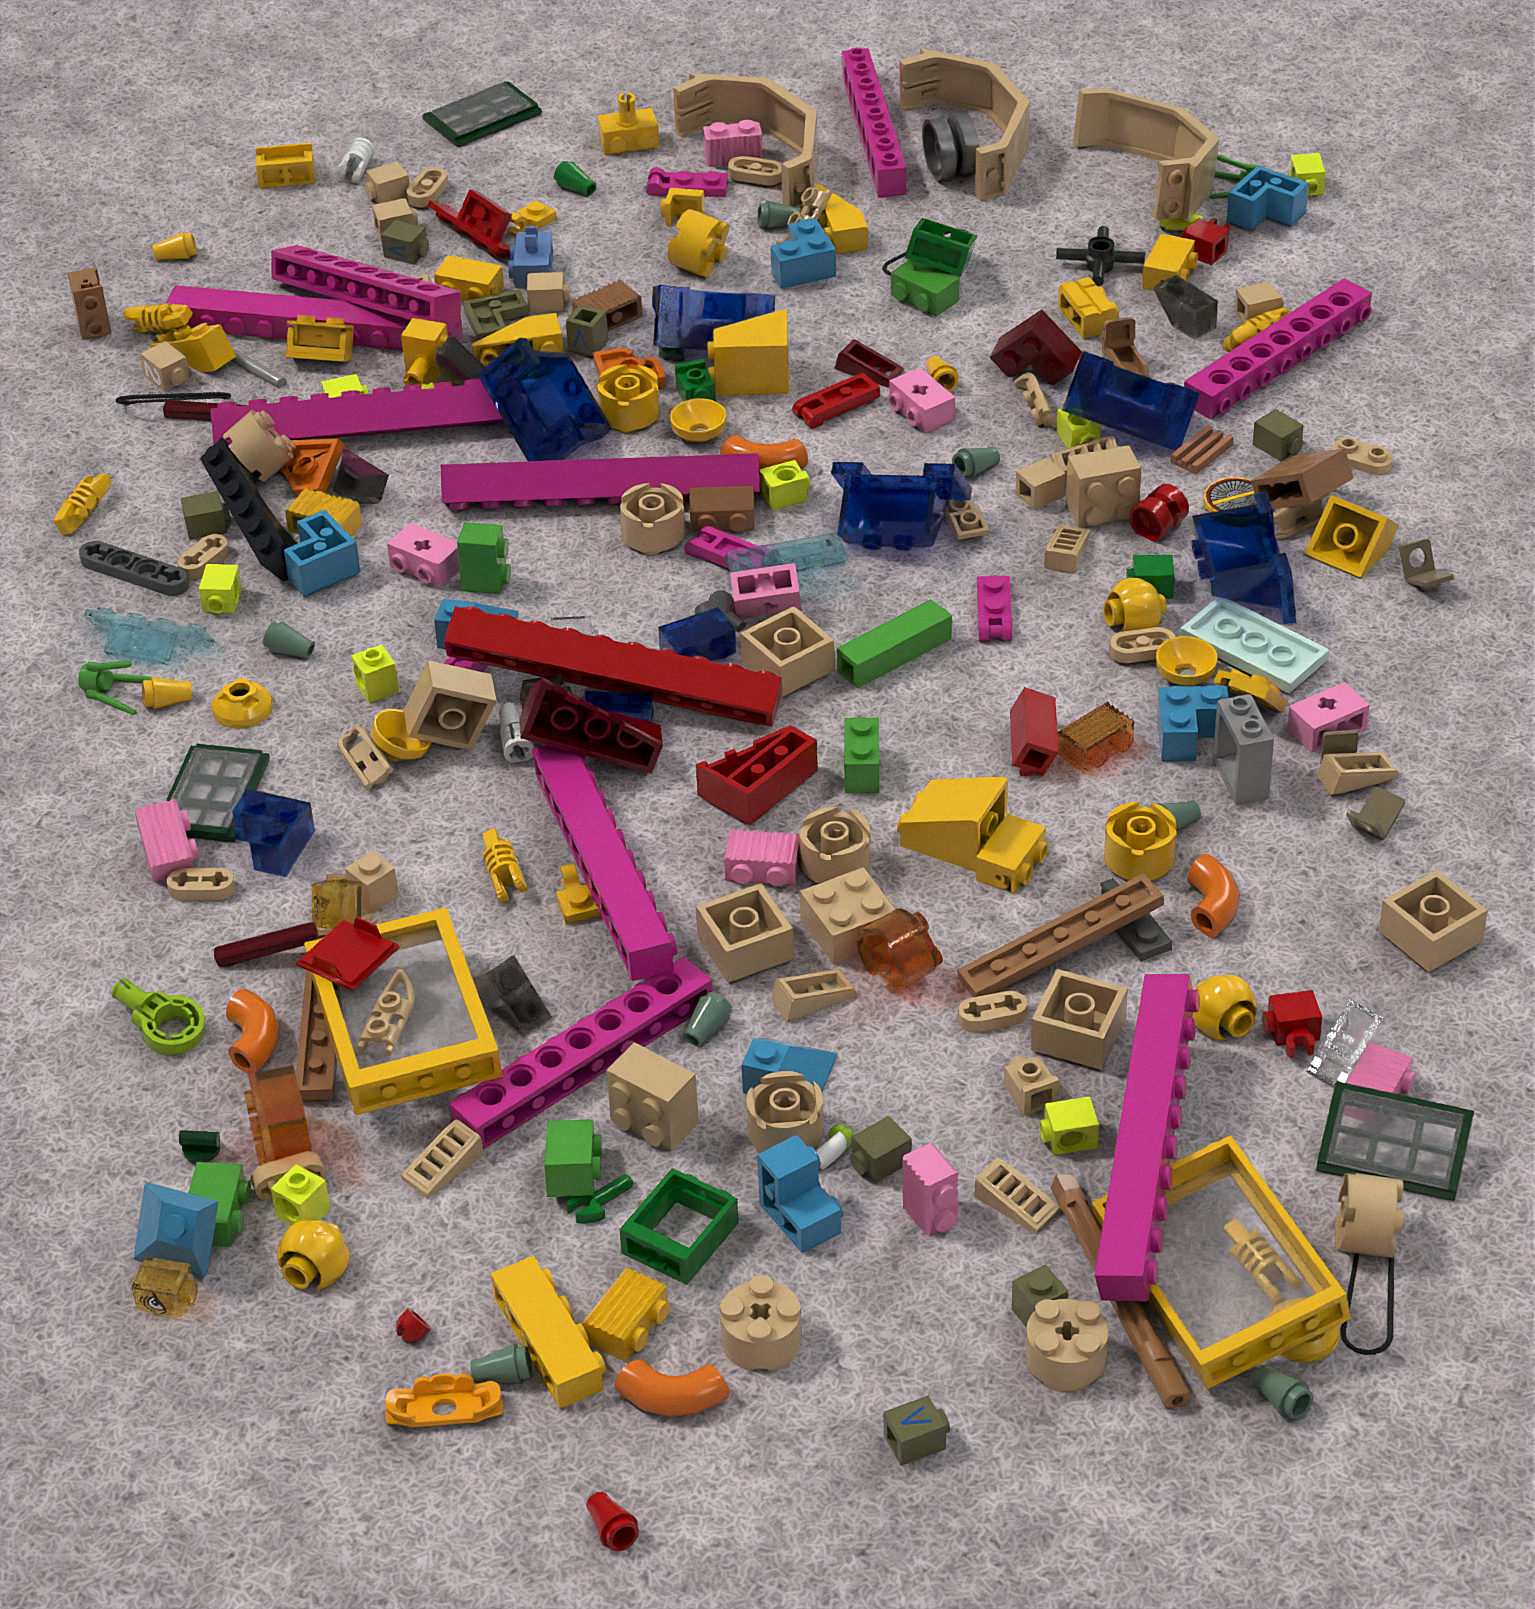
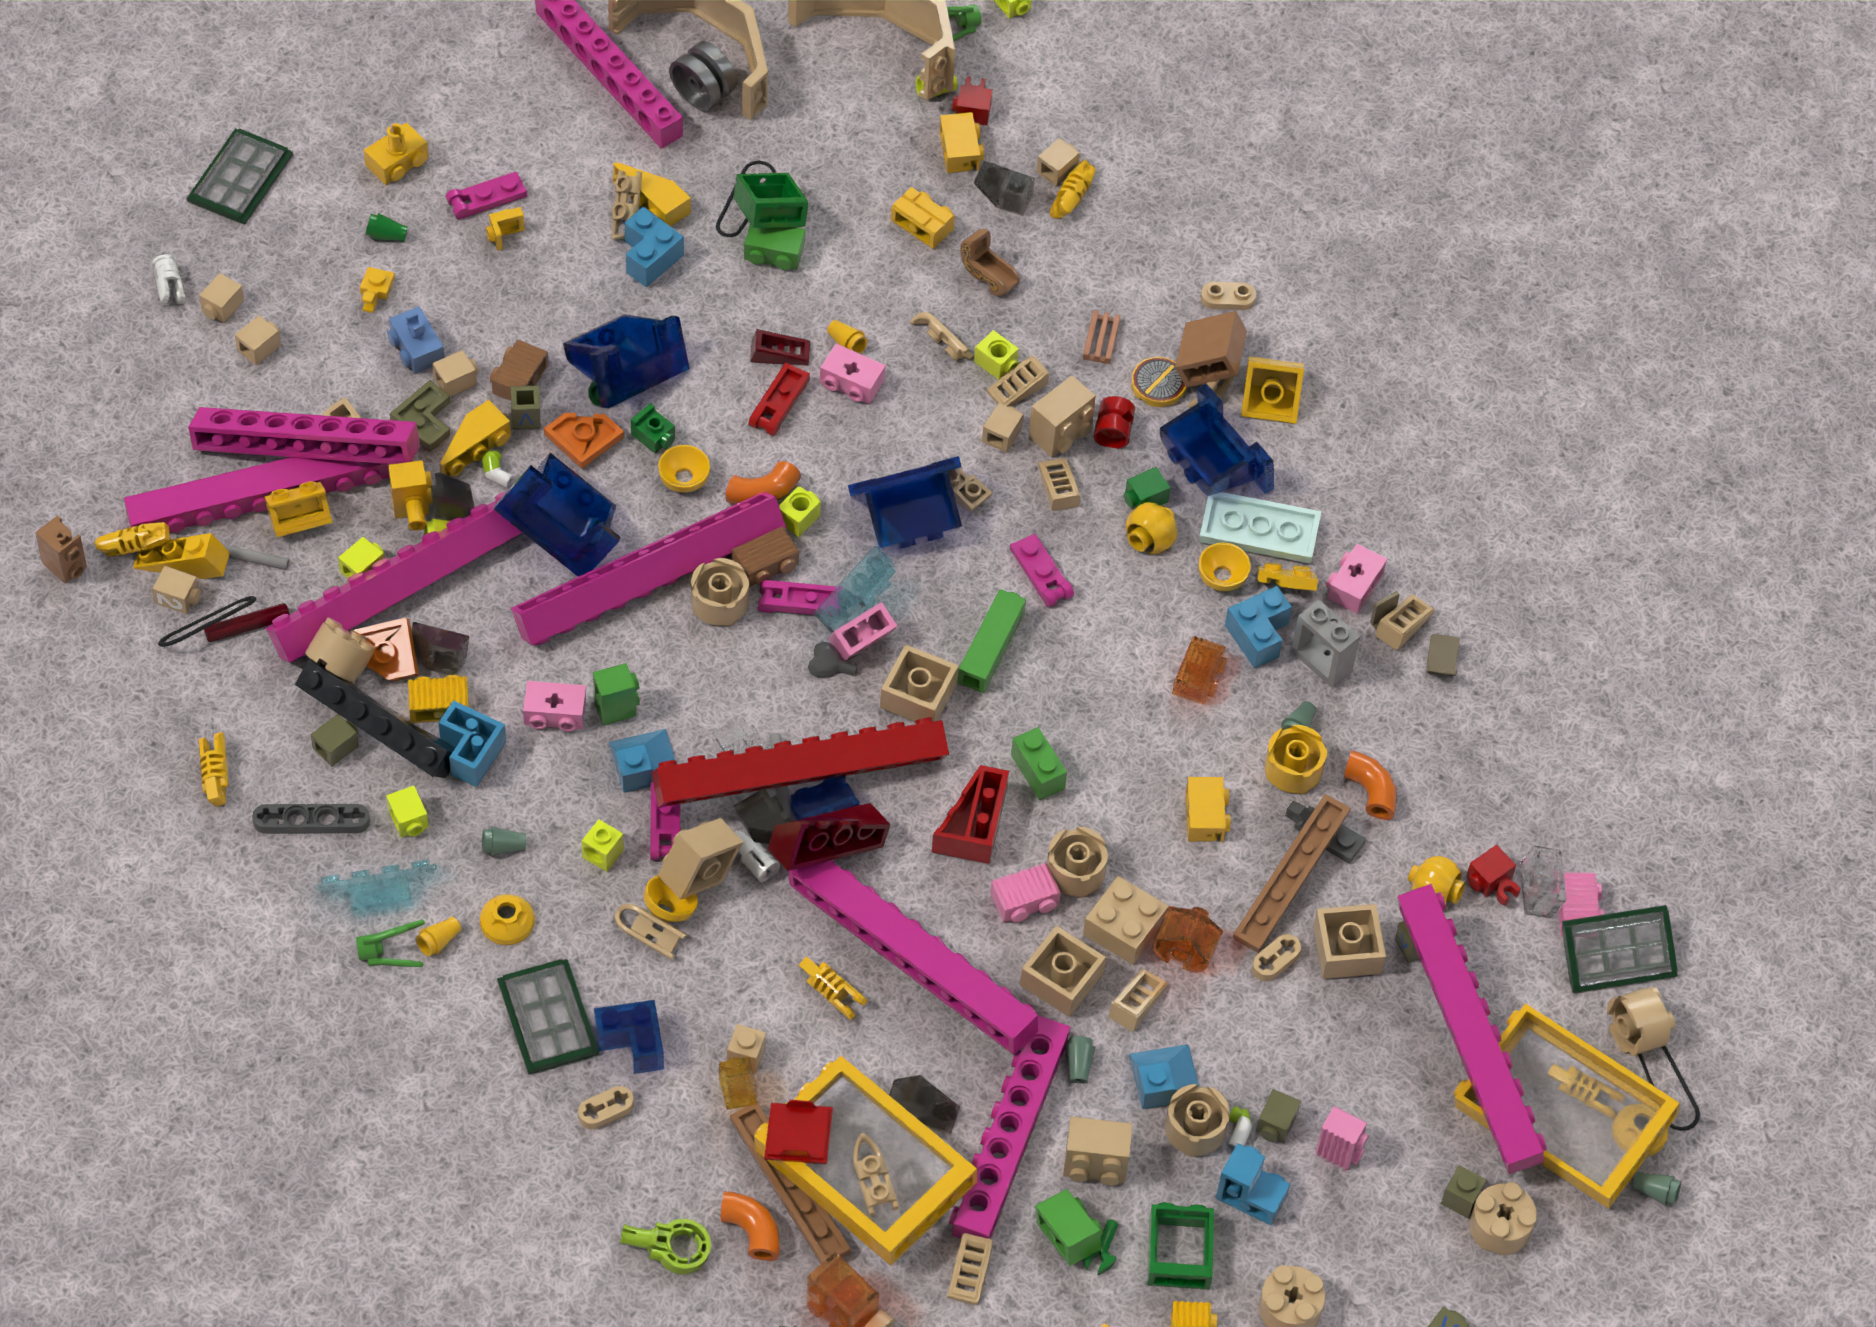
camera: 35 degrees left, 15 degrees up
bright pink brick [135,799,199,882] -> none
yellow cone [152,231,198,261] -> none
tan beam [177,534,229,580] -> none
dark red axle [214,922,319,967] -> none
yellow hinge [255,142,315,188] -> none
olive brick [381,220,429,265] -> none
tan plate [407,167,448,207] -> none
red bracket [428,189,513,258] -> none
yellow hinge [434,255,504,302] -> none
yellow plate [556,863,600,924] -> none
yellow brick [597,364,660,434] -> none
clear blue hinge [658,607,736,661] -> none
yellow brick [667,209,730,278] -> none
tan panel [673,73,818,210] -> none
bright pink brick [703,120,763,167] -> none
yellow slope [708,310,789,395] -> none
tan plate [728,156,782,186] -> none
sand green cone [757,201,801,230] -> none
yellow slope [897,776,1008,872] -> none
sand green cone [952,446,1000,479] -> none
tan slope [975,1157,1061,1235] -> none
dark red brick [989,309,1082,385] -> none
tan brick [1004,1055,1059,1116] -> none
red brick [1010,687,1059,776] -> none
neon yellow brick [1039,1096,1099,1155] -> none
medium nougat piece [1050,1173,1191,1408] -> none
pearl dark grey bar [1056,226,1145,286] -> none
clear blue windscreen [1062,351,1200,451] -> none
tan plate [1109,627,1176,663] -> none
dark pink brick [1183,278,1372,420] -> none
dark azure brick [1226,165,1309,231] -> none
olive brick [1253,409,1304,461] -> none
tan brick [1379,870,1488,973] -> none
dark tan bracket [1399,538,1454,590] -> none

